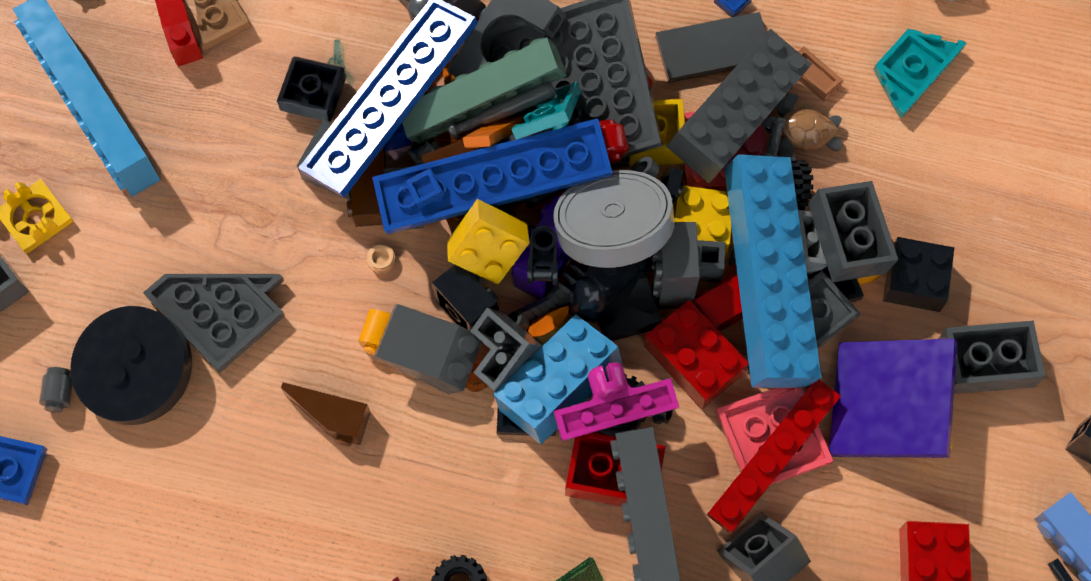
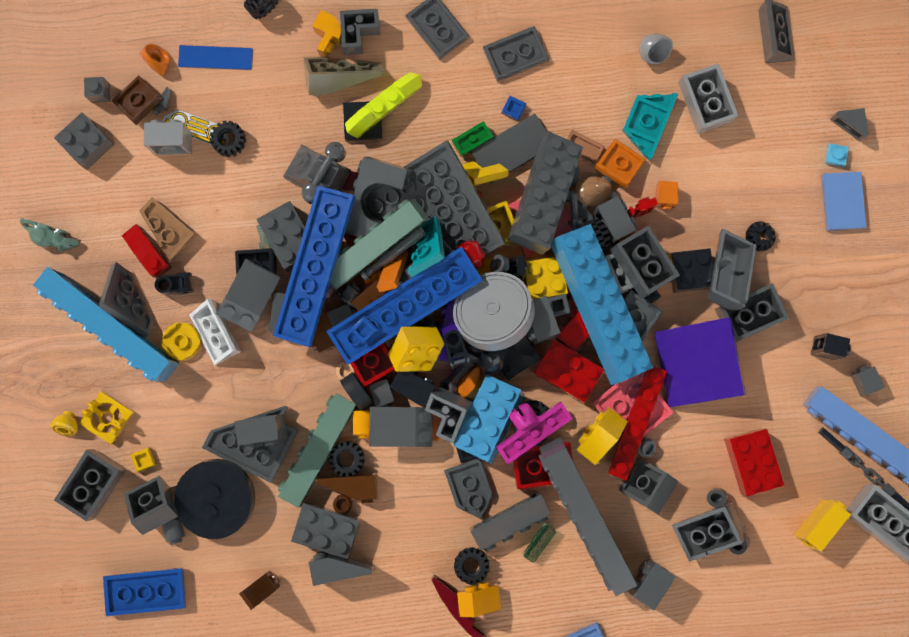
camera: 20 degrees left, 15 degrees up
none -> dark grey plate [98,262,154,338]
none -> dark grey brick [124,476,178,535]
none -> yellow tile [130,447,156,473]
none -> black piece [154,272,194,295]
none -> yellow tile [162,322,201,361]
none -> white slope [189,299,241,365]
none -> dark grey slope [216,259,281,332]
none -> dark grey brick [234,415,288,449]
none -> reddish brown slope [239,571,280,610]
none -> dark grey brick [256,201,305,272]
none -> sand green brick [278,393,357,508]
none -> dark grey brick [291,502,361,559]
none -> dark grey slope [309,552,375,586]
none -> black tyre [329,441,365,477]
none -> reddish brown plate [333,494,353,514]
none -> black tyre [340,372,373,410]
none -> red brick [350,343,395,388]
none -> dark grey brick [369,379,395,407]
none -> dark grey tile [444,458,493,519]
none -> green plate [451,121,494,157]
none -> yellow tile [462,161,509,185]
none -> dark grey slope [470,492,550,551]
none -> yellow brick [577,407,628,465]
none -> dark grey brick [593,196,636,247]
none -> orange plate [595,139,646,189]
none -> red plate [626,197,658,219]
none -> dark grey plate [638,438,656,457]
none -> orange brick [656,181,678,211]
none -> light grey brick [678,63,738,134]
none -> dark grey container [708,229,757,310]
none -> black gear [745,221,777,251]

